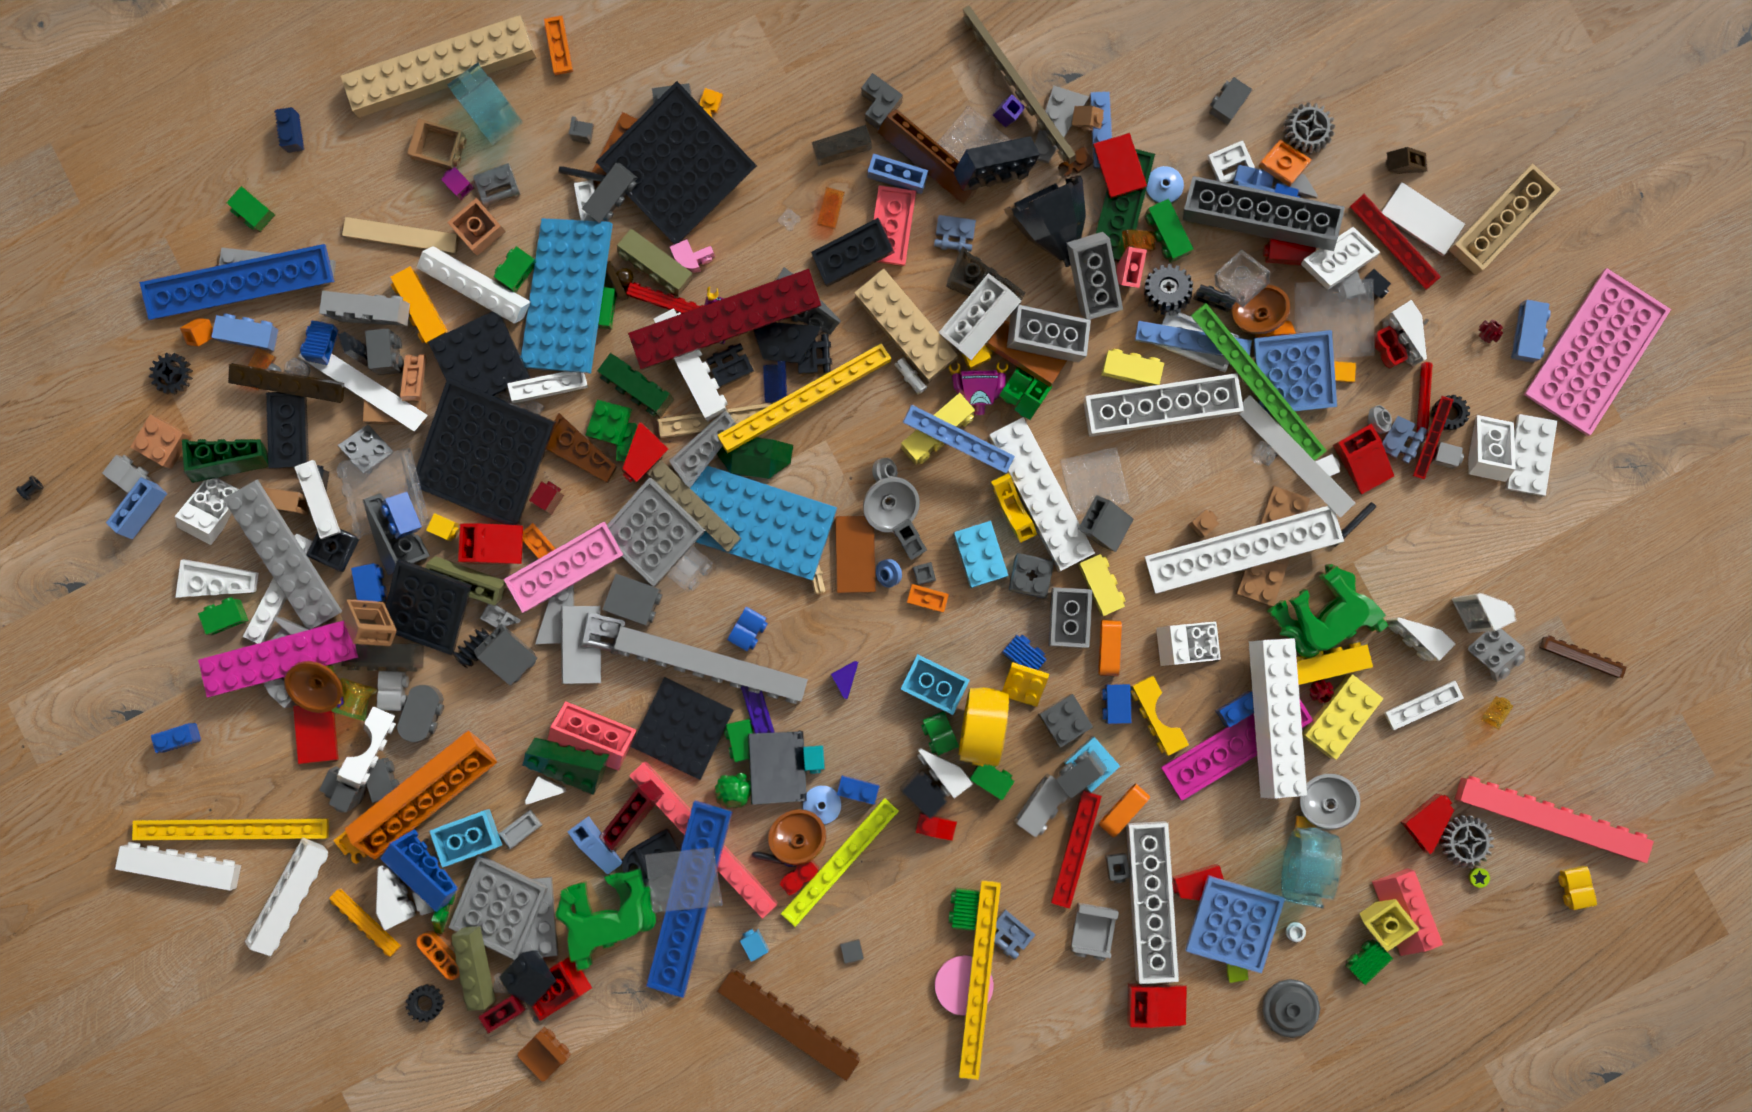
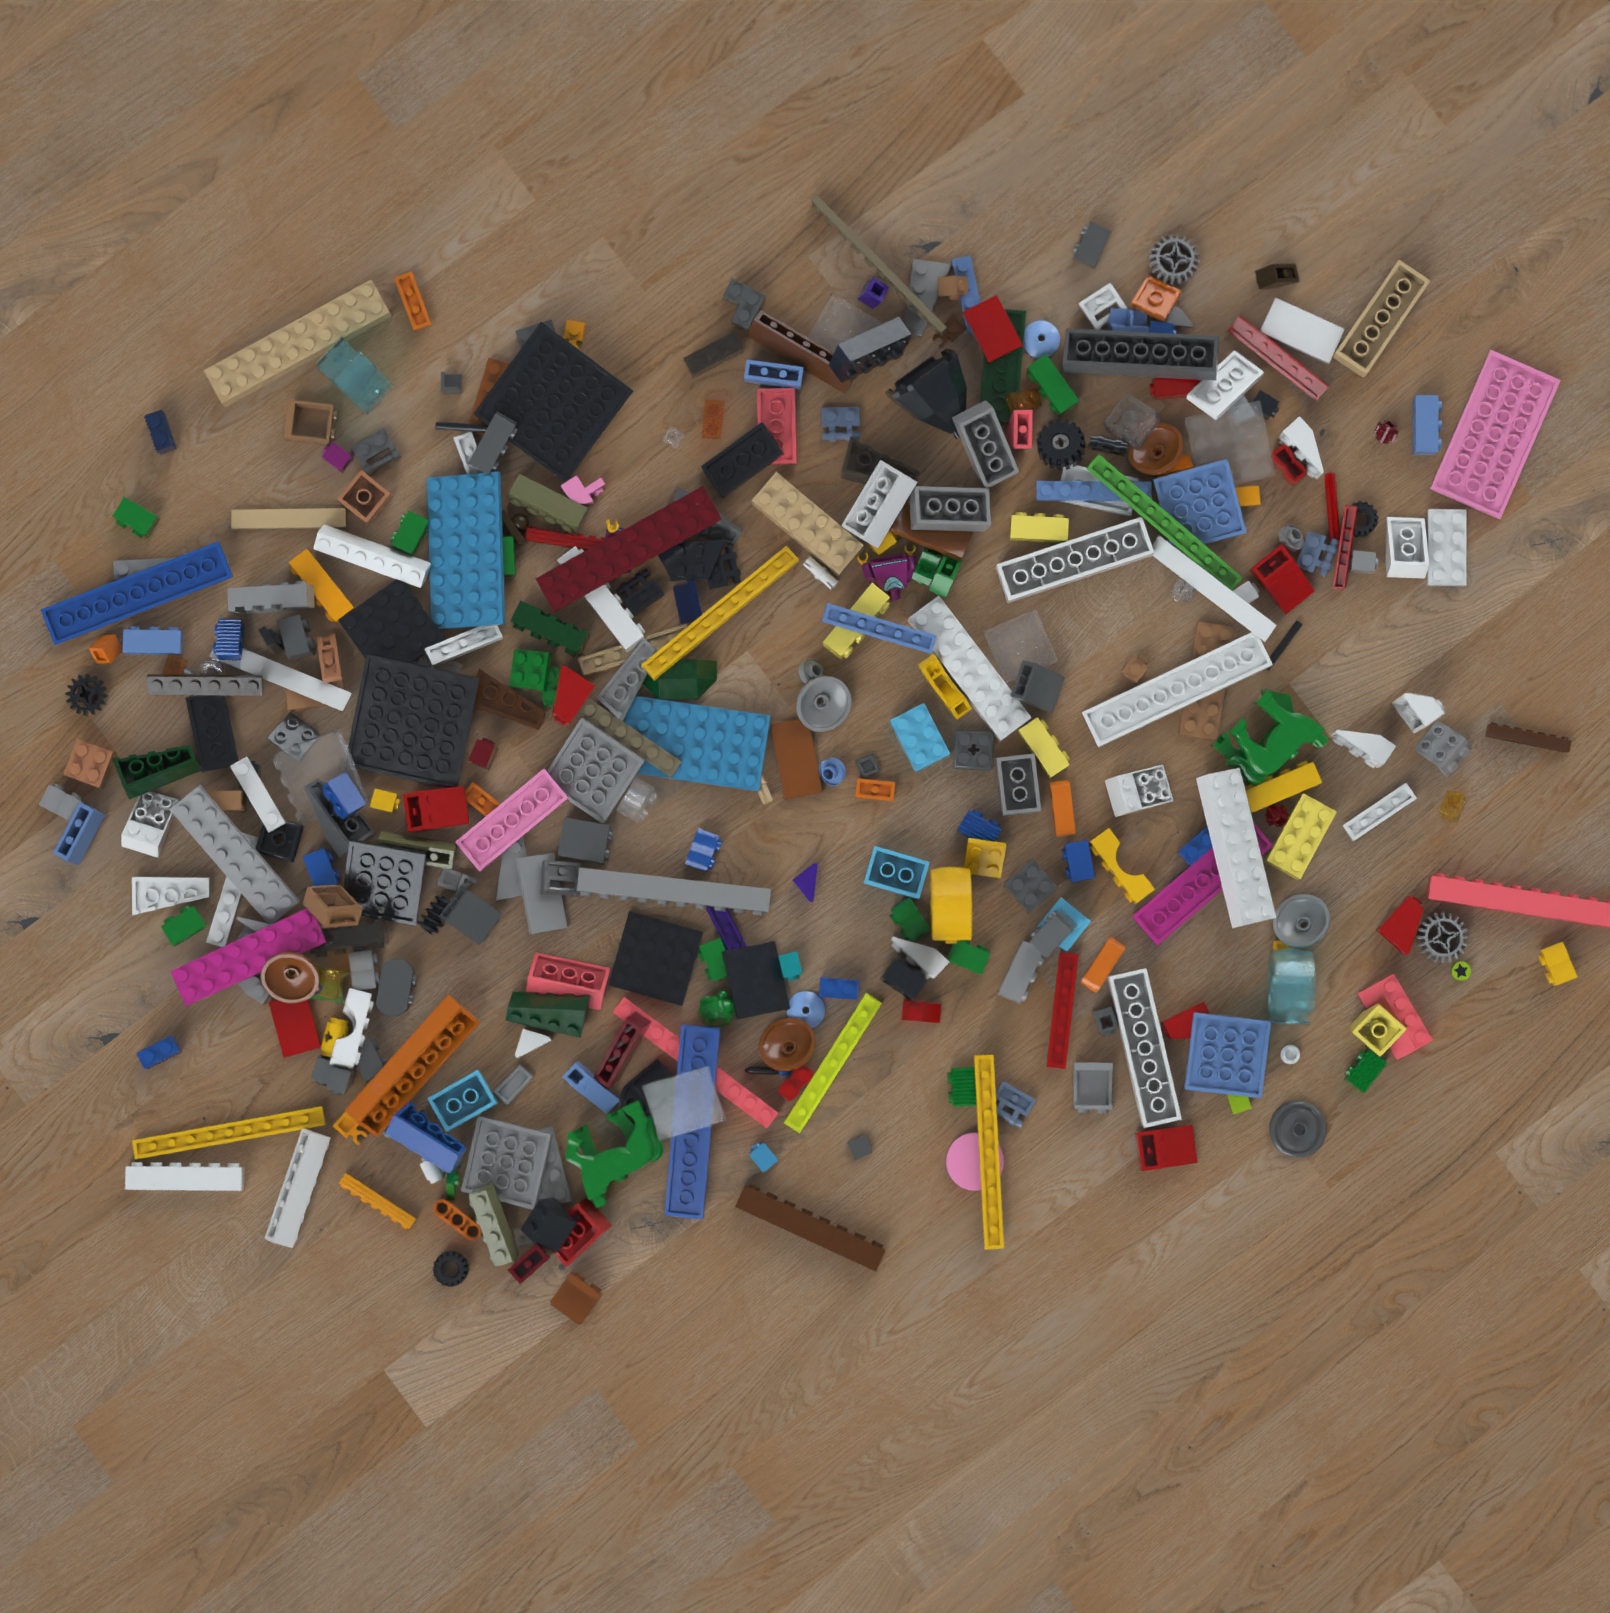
camera: 10 degrees left, 0 degrees up
white slope [376,865,416,930] -> none
dark grey brick [892,518,927,560] -> none
none -> yellow piece [321,1017,350,1057]

